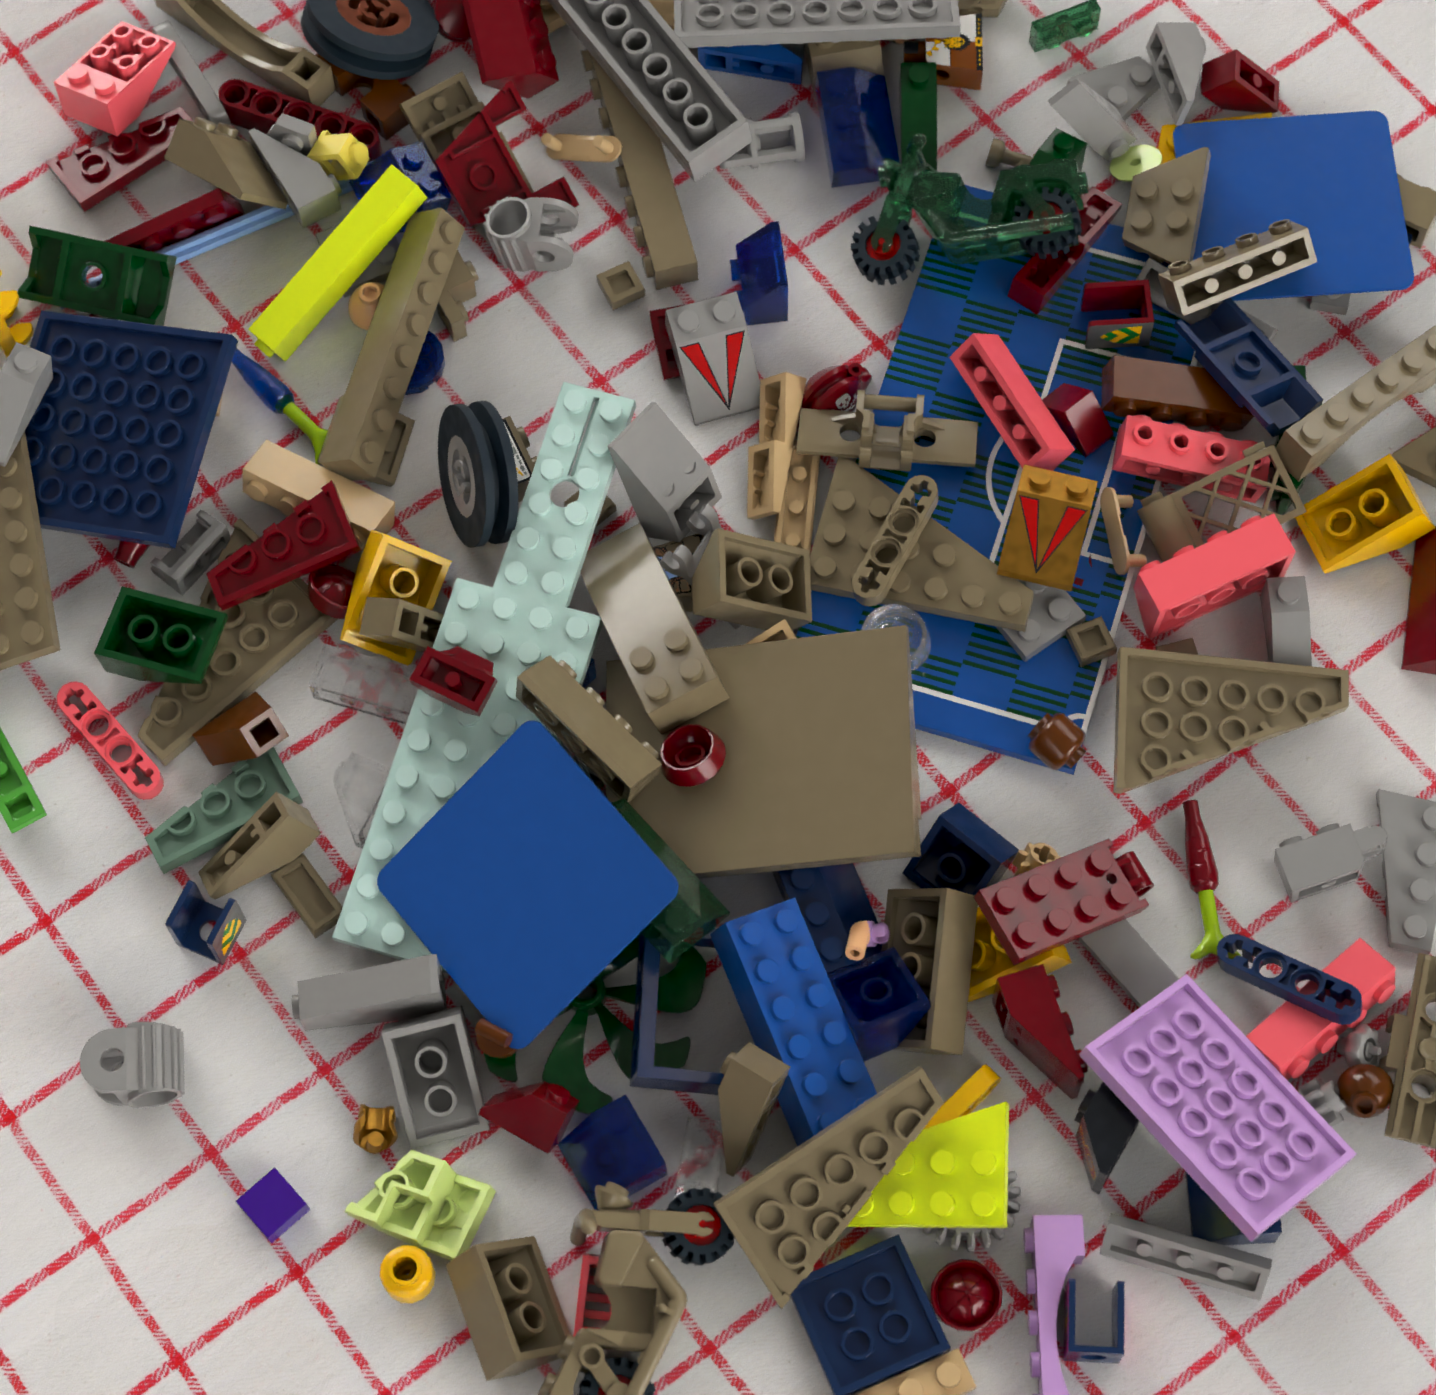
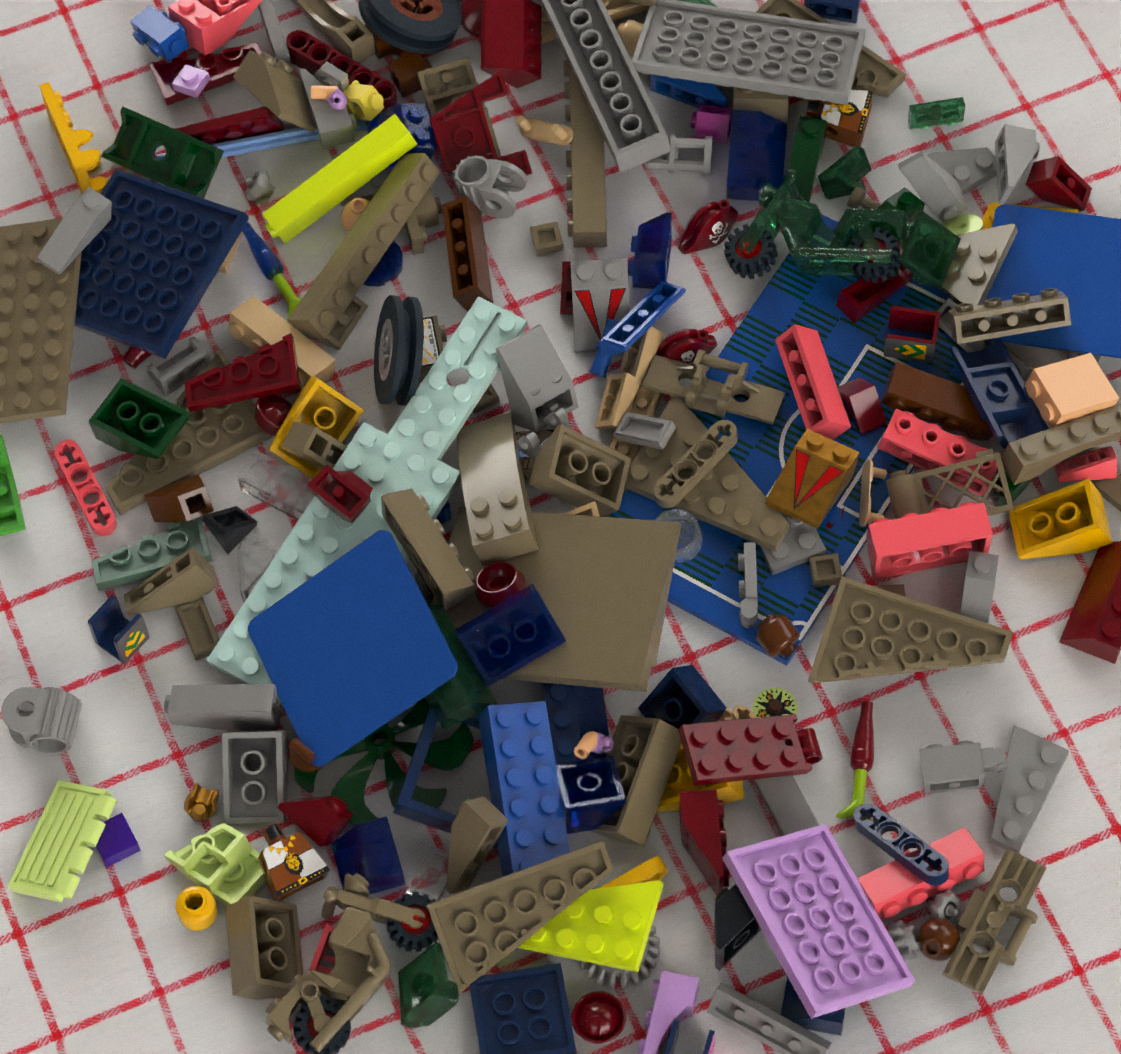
camera: 15 degrees right, 5 degrees down
none -> yellowish green hinge [7,780,117,903]
none -> blue brick [130,5,189,62]
none -> lavender plate [172,64,210,98]
none -> black slope [202,506,258,554]
none -> light grey piece [245,168,275,201]
none -> torso [258,824,330,901]
none -> arm [311,85,347,110]
none -> clear green slope [398,942,459,1028]
none -> reddish brown brick [442,196,493,312]
none -> clear blue slope [456,584,566,687]
none -> blue pin [589,318,619,378]
none -> blue slope [601,281,686,356]
none -> light grey tile [613,412,676,450]
none -> dark red hat [678,200,738,255]
none -> magenta brick [690,104,733,142]
none -> light grey hinge [738,542,758,629]
none -> piece [753,688,798,718]
none -> clear green slope [818,145,872,200]
none -> clear green slope [899,211,961,289]
none -> light nougat slope [1024,353,1119,428]
none -> coral slope [1054,446,1117,483]

